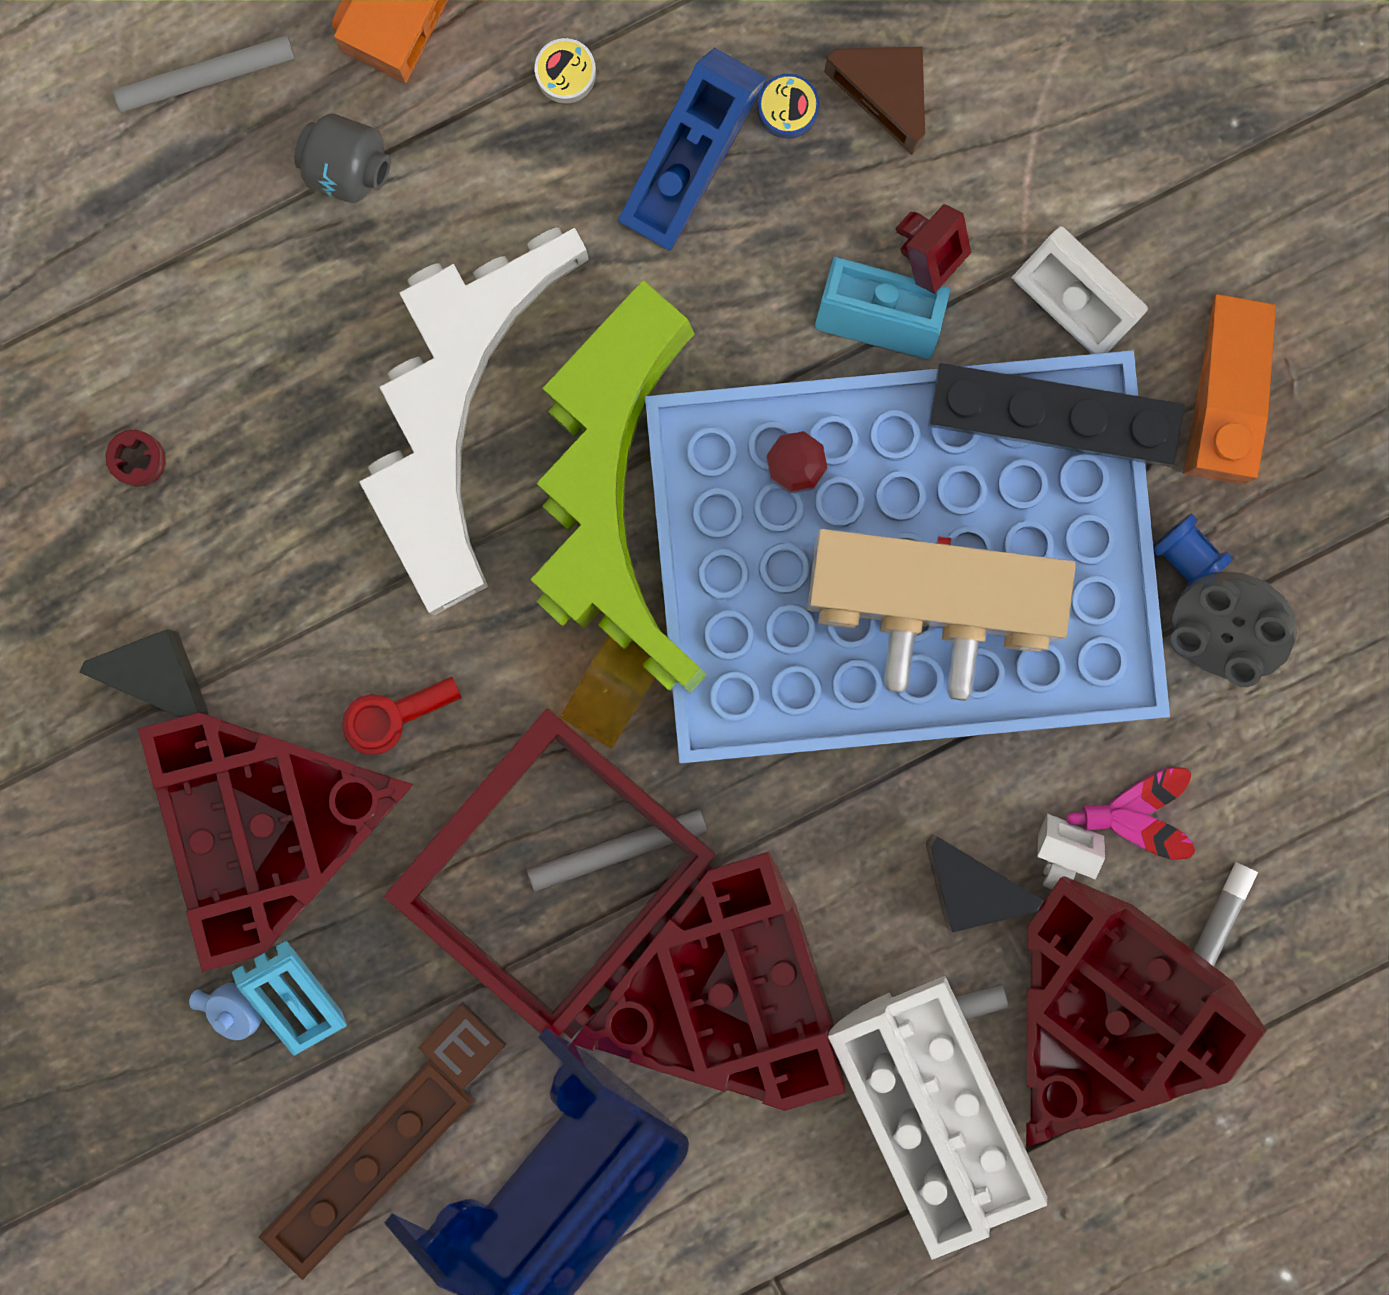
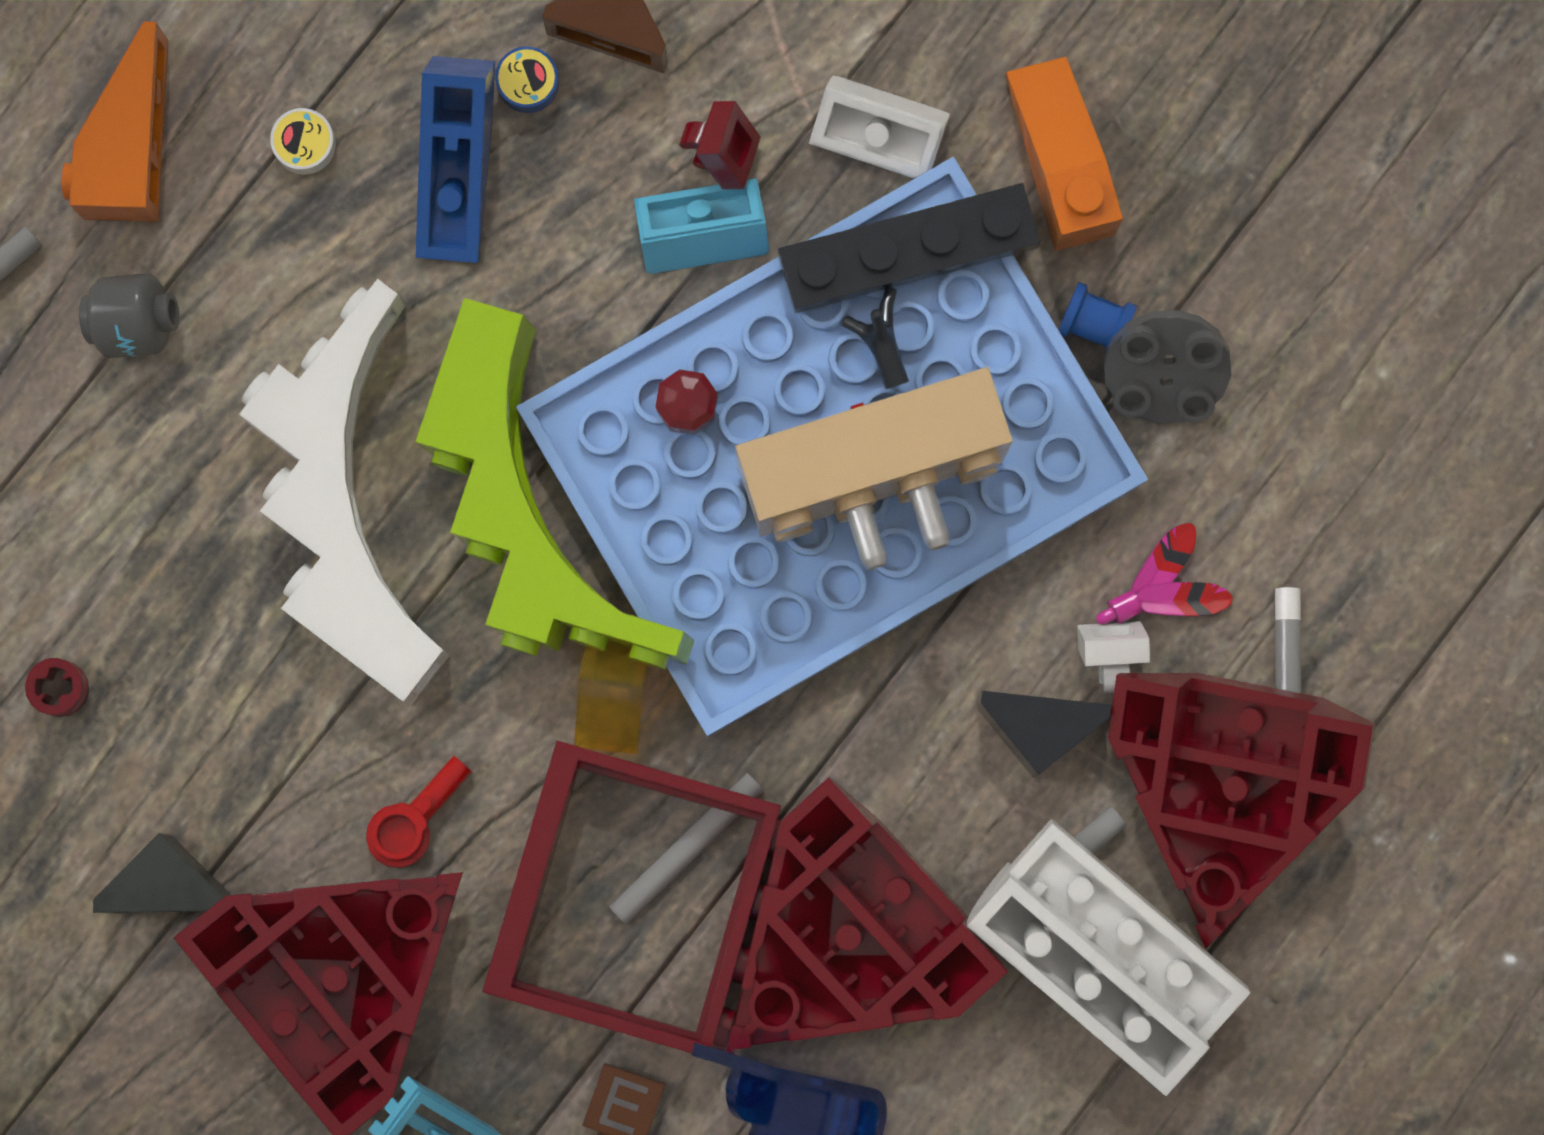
camera: 25 degrees left, 5 degrees down
none -> black bar [842,287,909,390]

